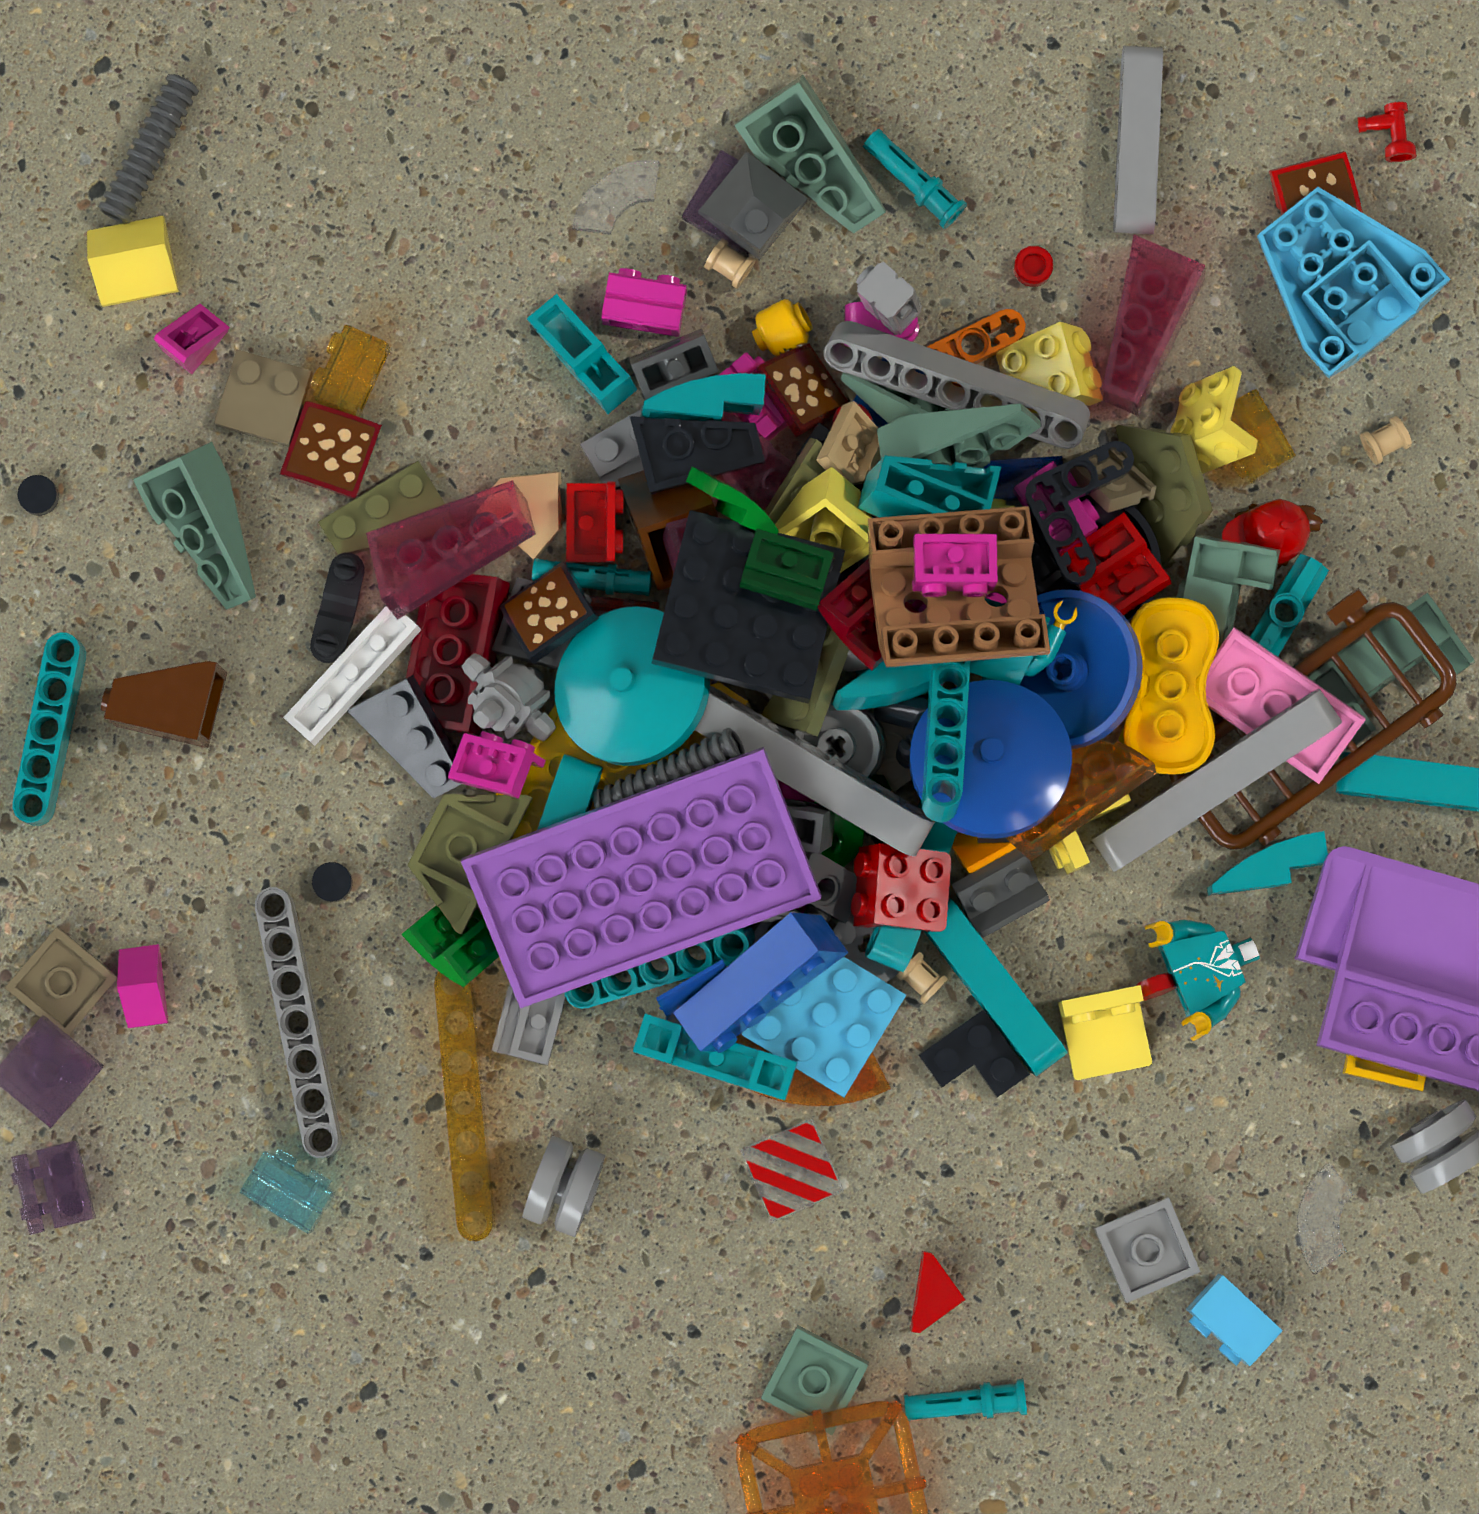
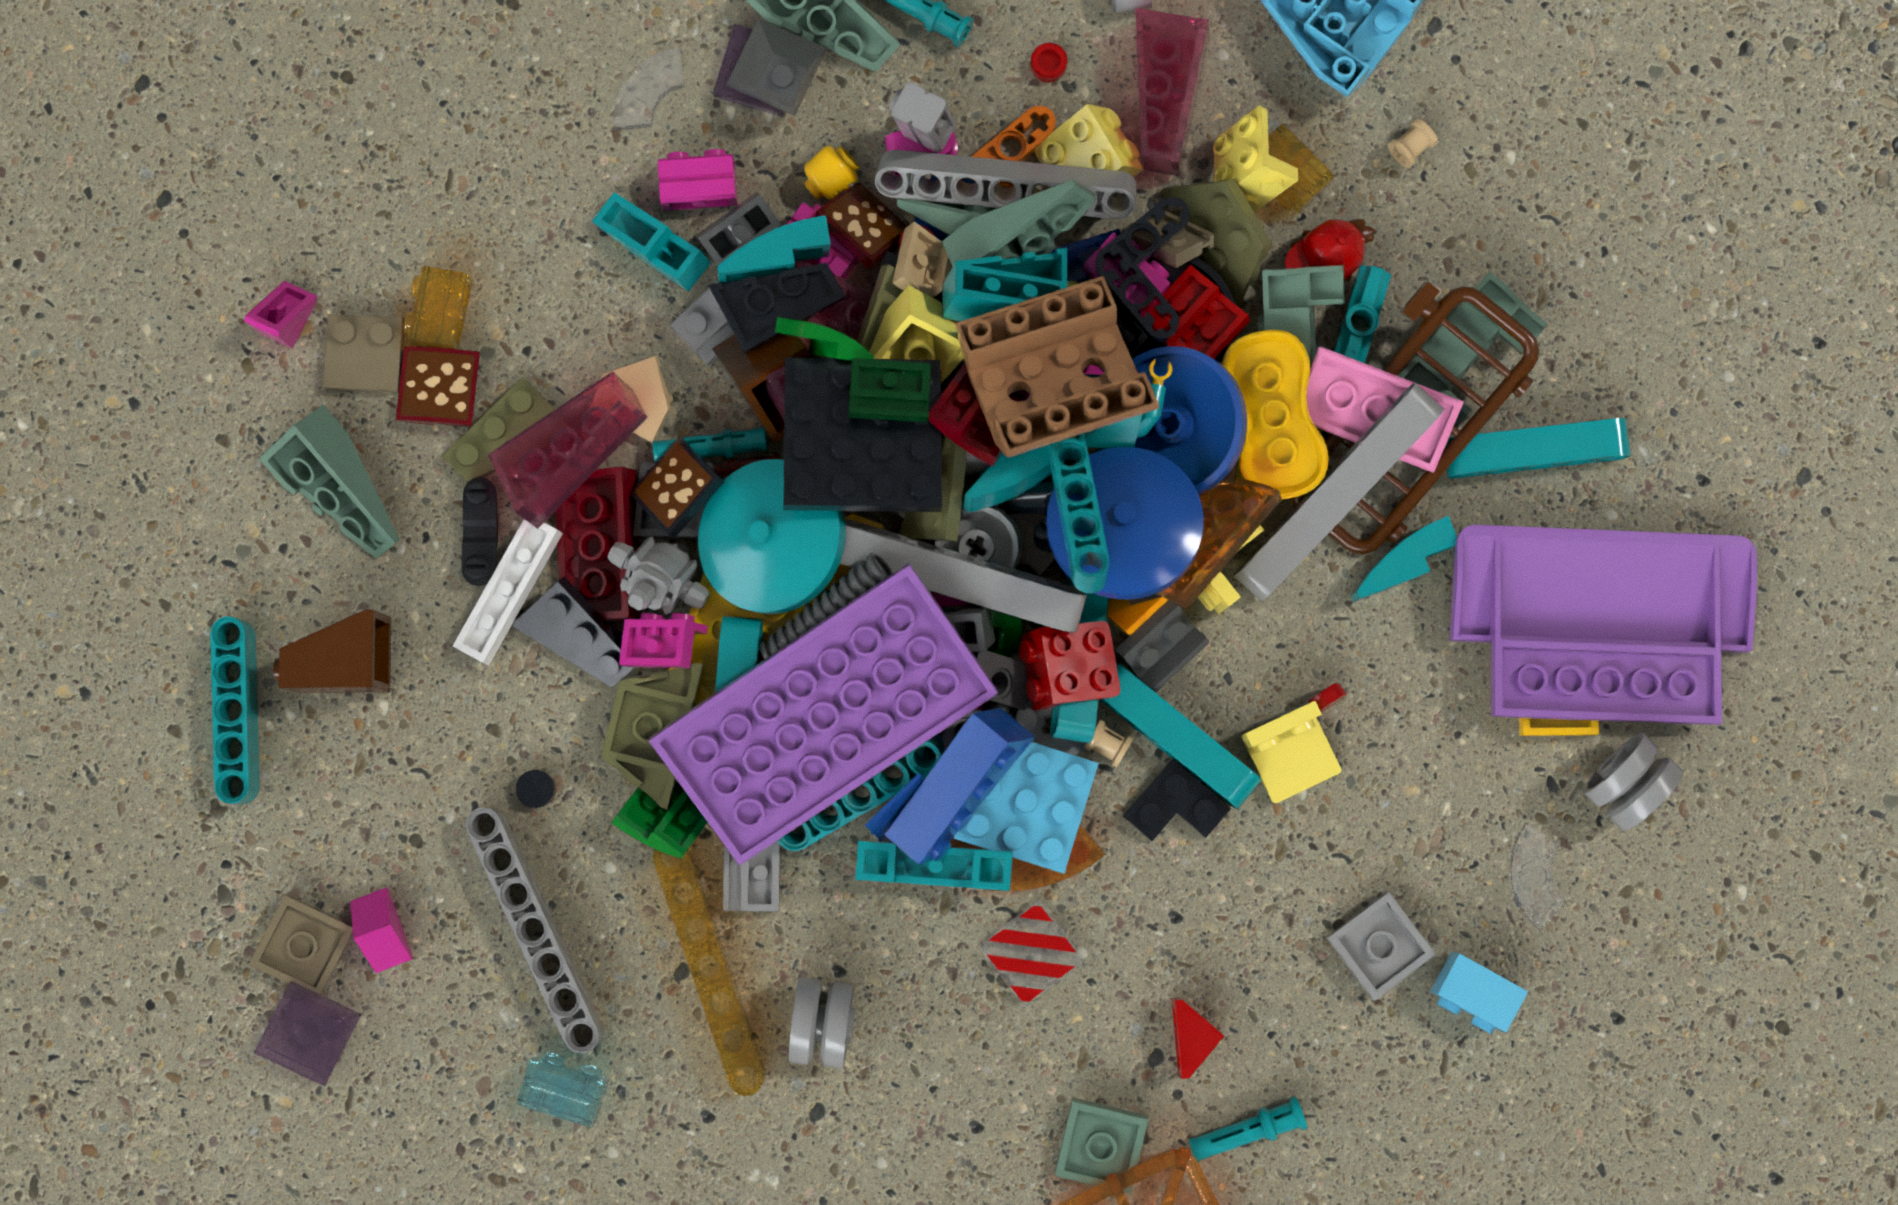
camera: 15 degrees left, 0 degrees up
clear purple plate [11,1141,96,1235] -> none
black tile [17,475,59,516] -> none
light yellow slope [87,216,179,307] -> none
dark grey piece [98,74,199,224] -> none
red bracket [566,481,623,563] -> none
tan bush [704,238,756,289] -> none
dark pink bracket [912,534,998,597] -> none
teal torso [1145,919,1260,1041] -> none

